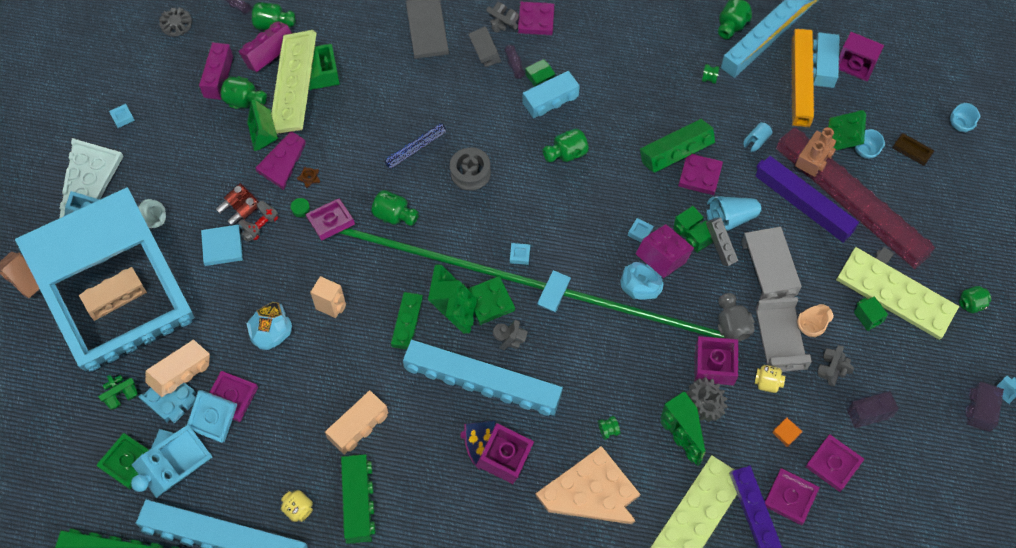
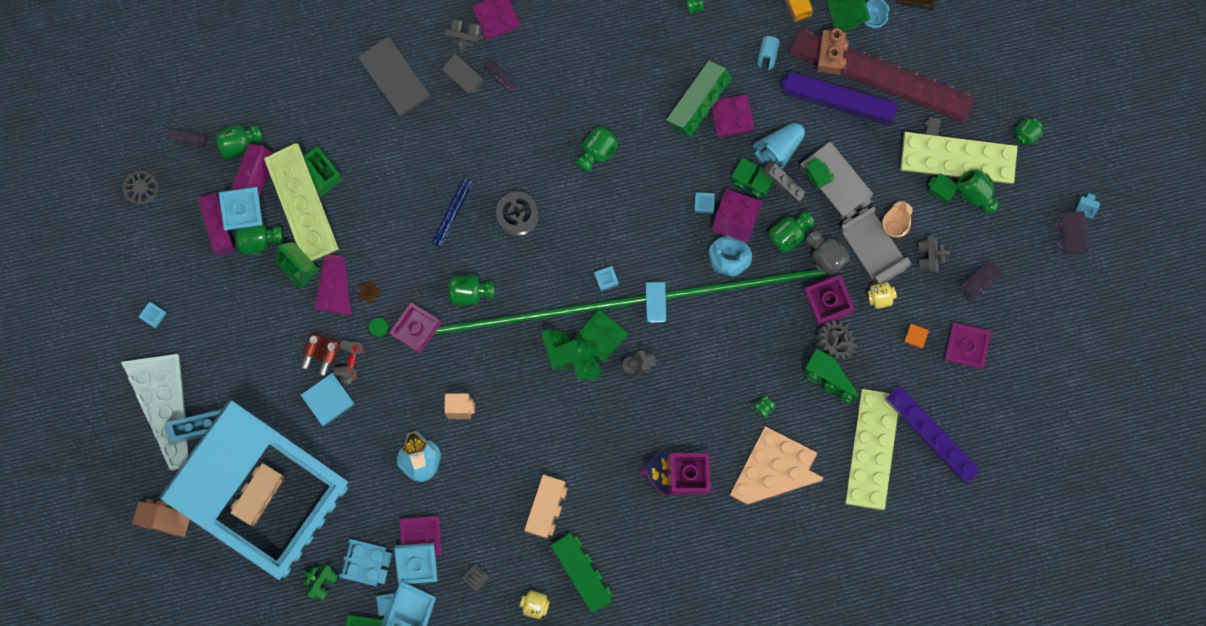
camera: 20 degrees left, 15 degrees up
light aqua hair [138,199,166,228] -> none
light nougat brick [146,340,210,397] -> none
green plate [391,292,423,350] -> none
medium azure brick [403,340,563,416] -> none
medium azure brick [522,71,580,118] -> none
green piece [525,59,555,87] -> none
magenta plate [765,468,820,525] -> none
none -> medium azure tile [219,187,263,231]
none -> dark grey tile [462,564,490,592]
none -> green piece [768,211,815,253]
none -> green brick [805,158,834,190]
none -> green piece [957,169,999,214]

